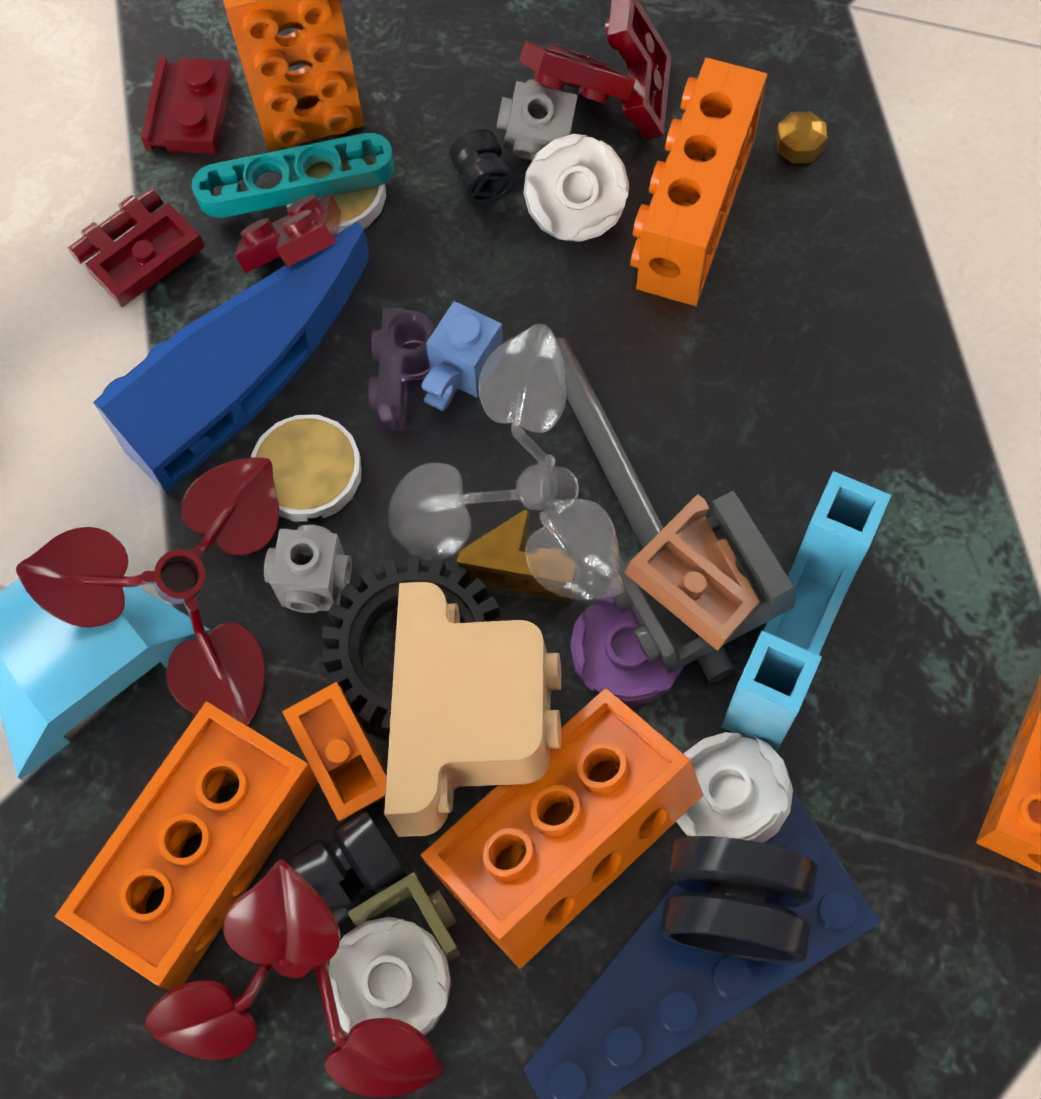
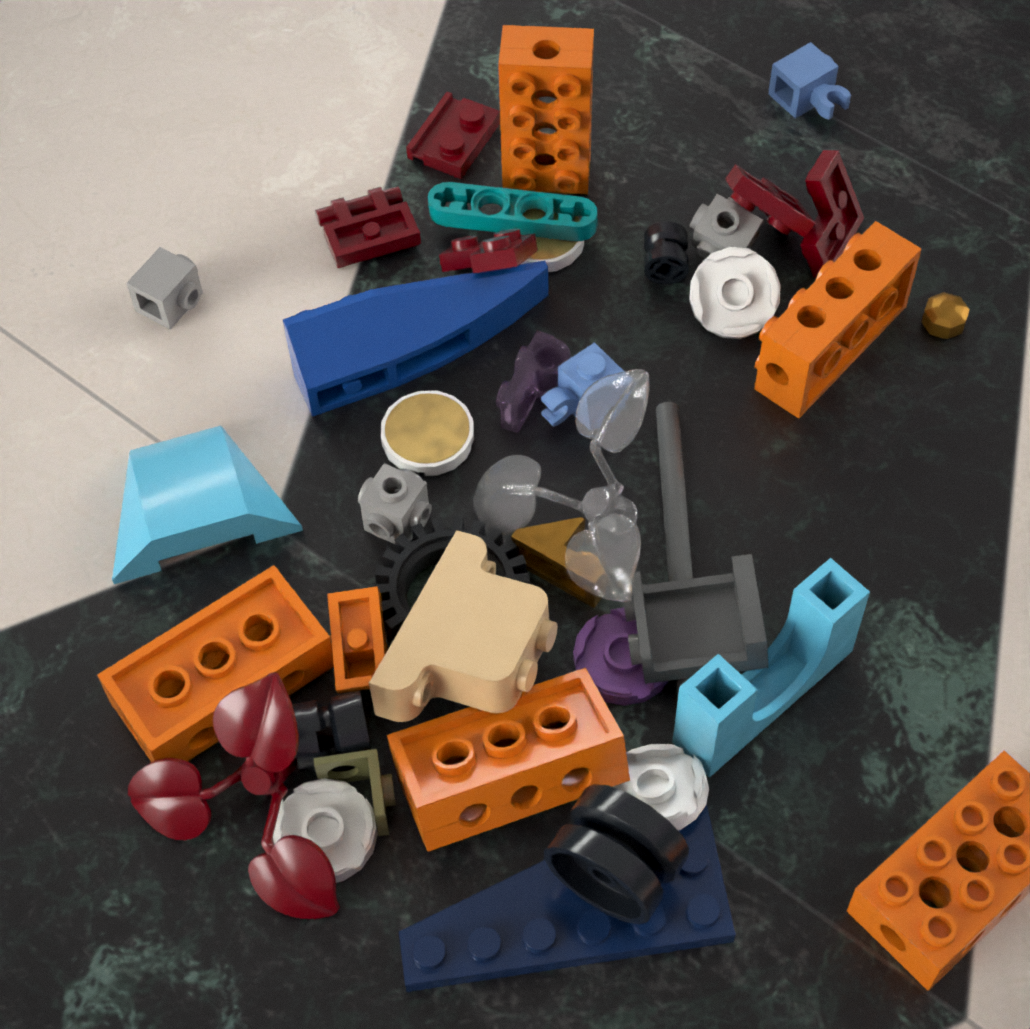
camera: 20 degrees right, 10 degrees down
dark red plant [16,457,279,726] -> none
nougat wing [624,494,760,651] -> none

